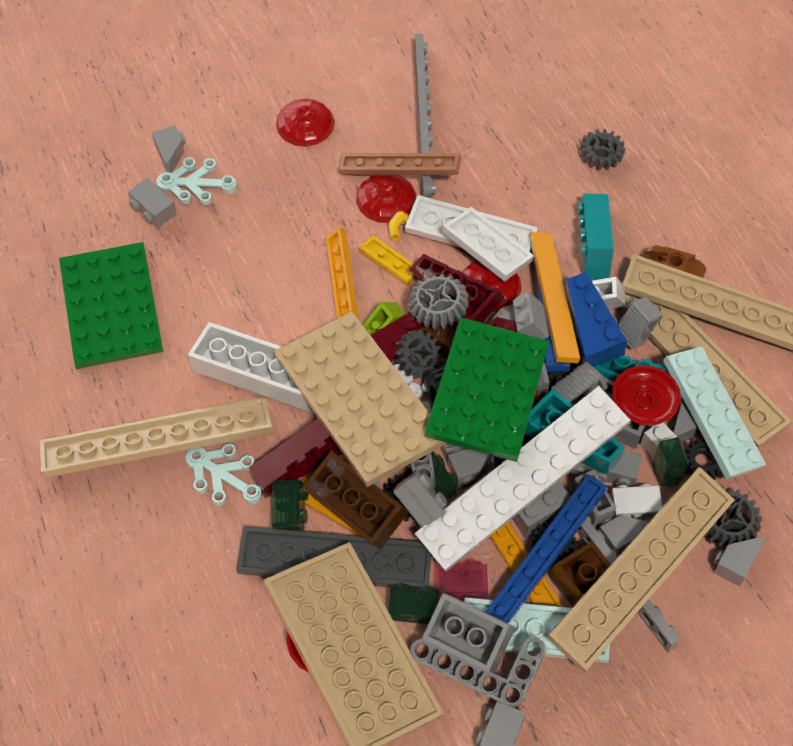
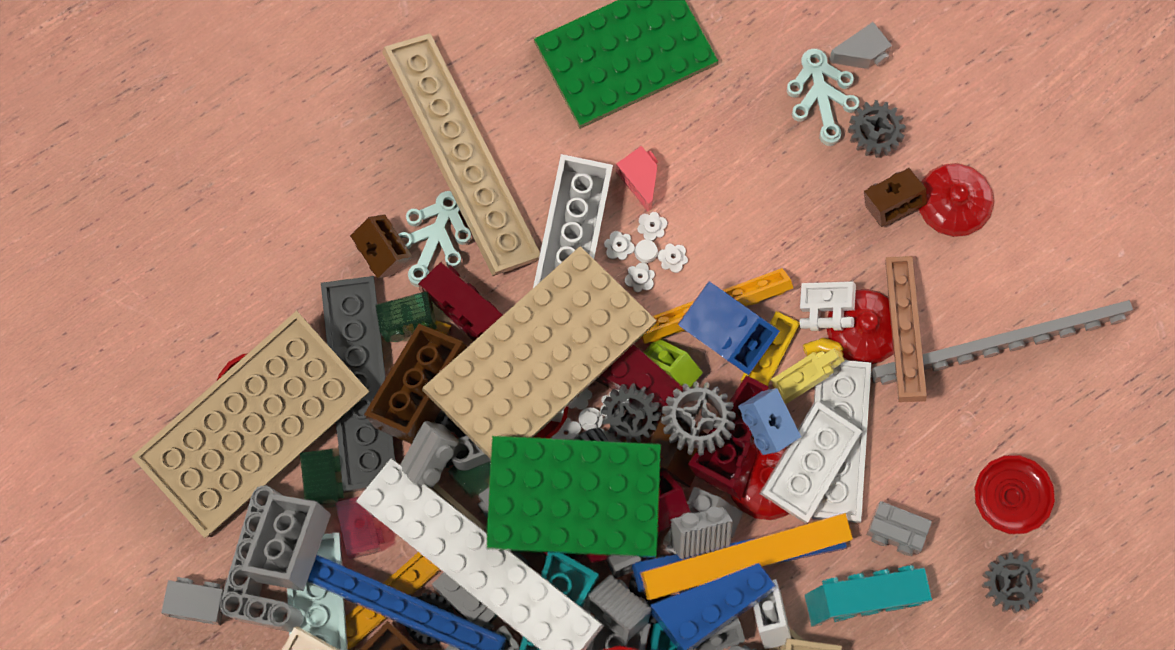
camera: 75 degrees right, 15 degrees up
light grey brick [128,178,177,228] -> none
none -> reddish brown brick [350,214,413,279]
none -> white plant [604,212,688,292]
none -> coral slope [616,146,658,212]
none -> blue slope [678,281,780,375]
none -> medium blue brick [738,388,801,455]
none -> light yellow hinge [771,348,845,404]
none -> white plate [800,282,856,331]
none -> dark grey gear [848,100,906,158]
none -> reddish brown brick [864,168,927,228]
none -> light grey brick [866,501,932,556]
none -> red hat [974,455,1055,534]

